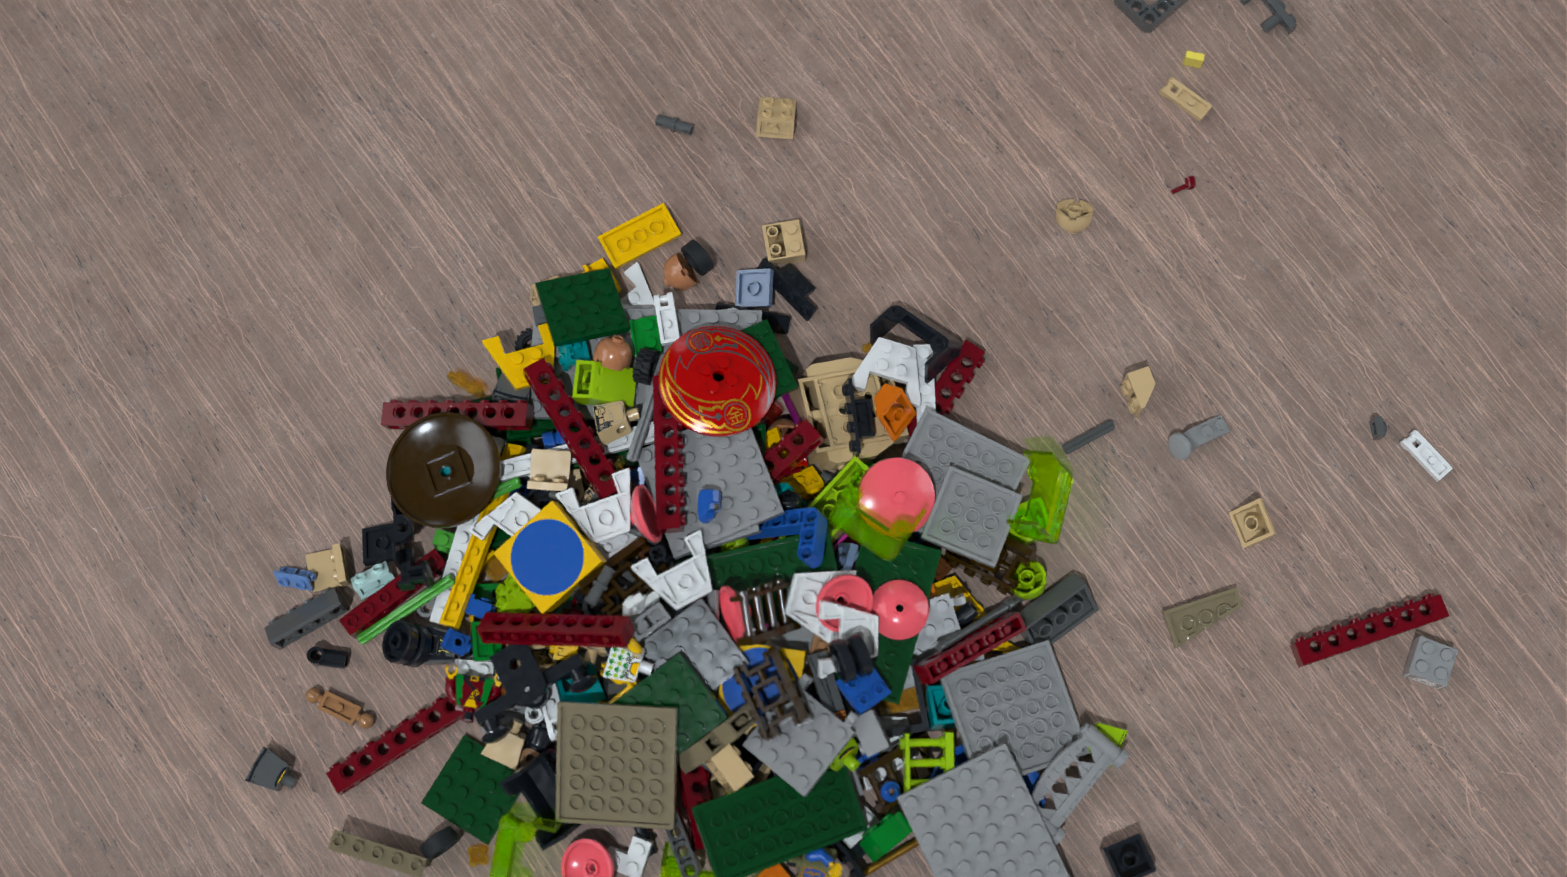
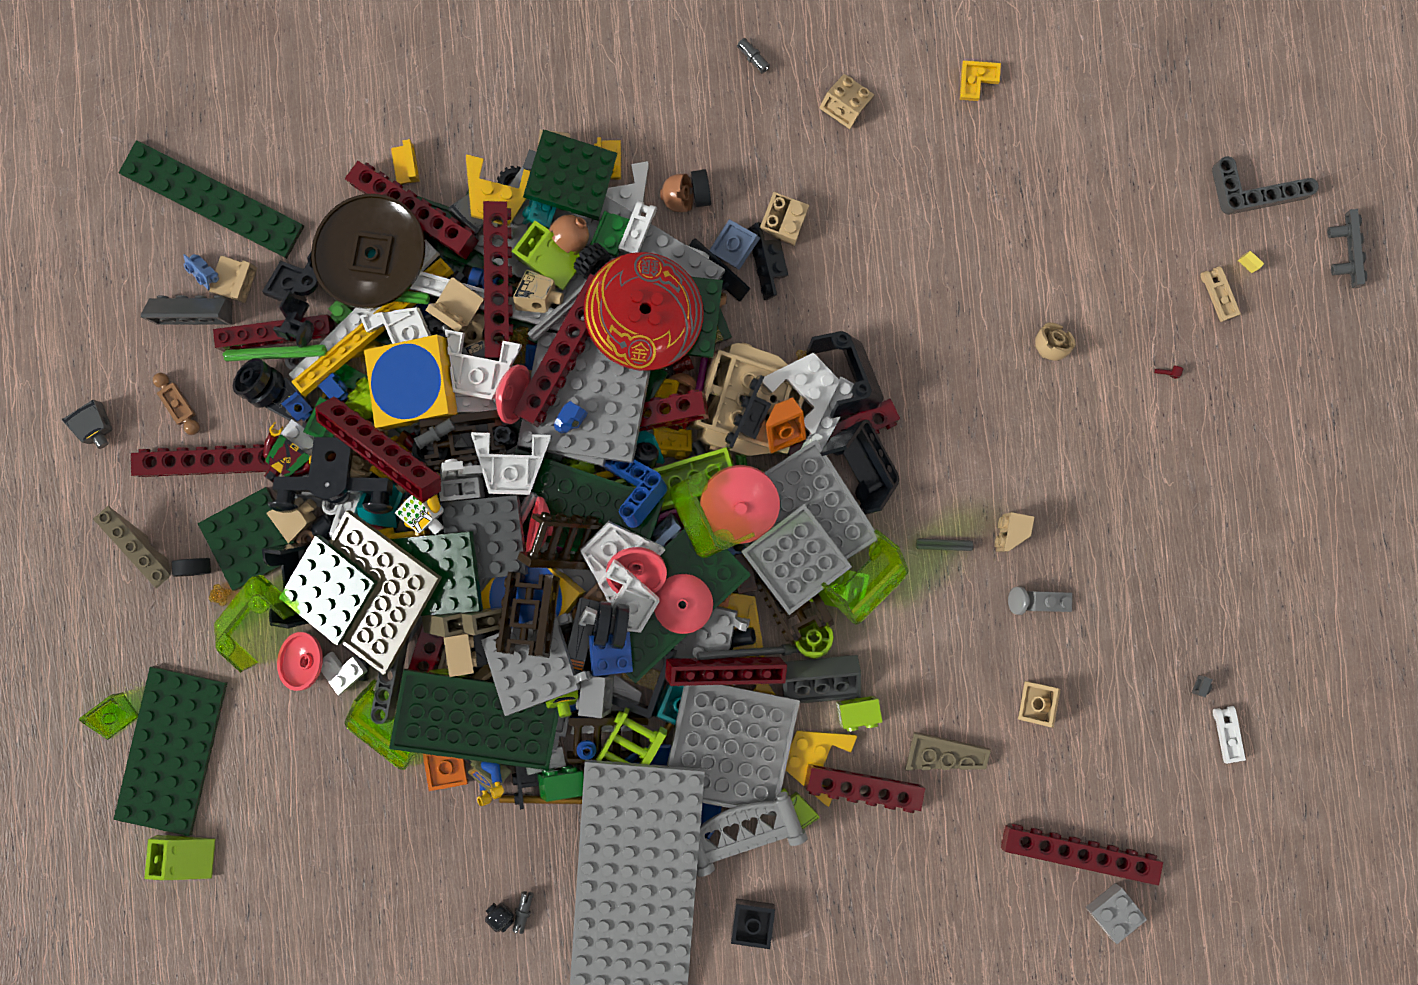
camera: 30 degrees right, 10 degrees up
black piece [307,646,348,669] -> none
light aqua bracket [350,561,395,600] -> none
clear yellow plate [447,371,485,398] -> none
yellow plate [598,203,681,270] -> none
none -> dark green plate [118,140,304,259]
none -> plate [279,535,378,645]
none -> yellow panel [391,139,420,185]
none -> yellow wing [786,730,857,807]
none -> dark red brick [804,764,926,813]
none -> black windscreen [820,419,899,515]
none -> lime brick [836,696,883,731]
none -> yellow plate [960,60,1001,101]

